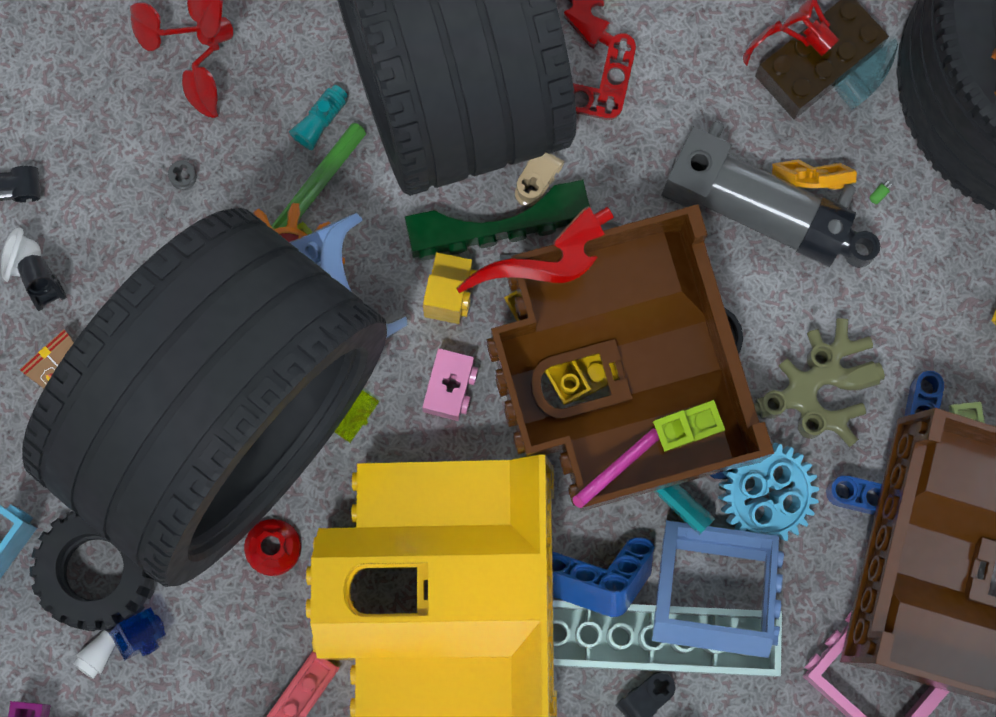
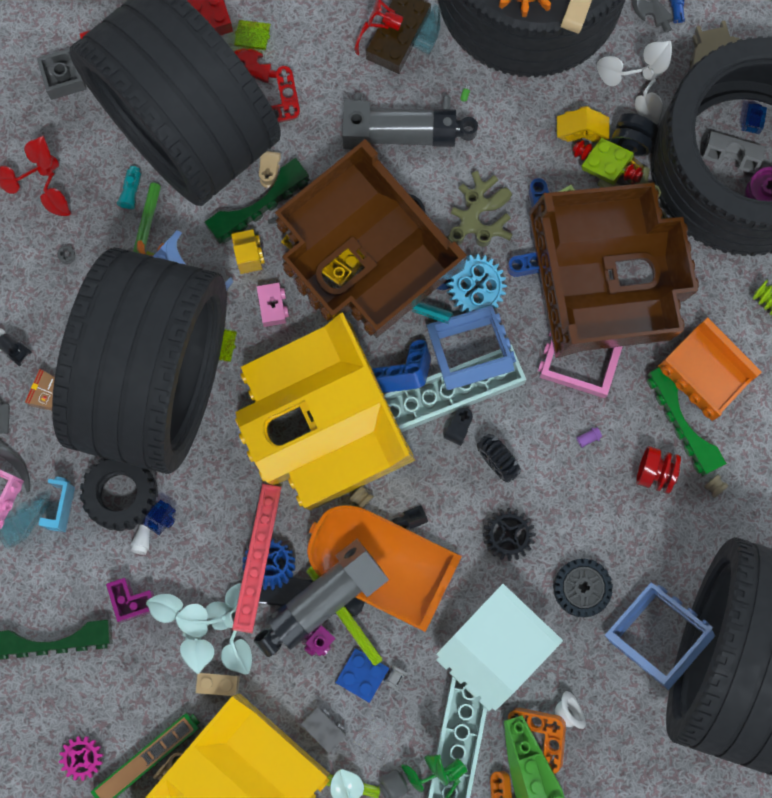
camera: 20 degrees left, 0 degrees up
red piece [244,519,301,576] -> none
red piece [456,206,614,293] -> none
dark pink bar [573,428,659,508] -> none
lime slope [653,400,725,452] -> none
light orange plate [772,159,857,189] -> none

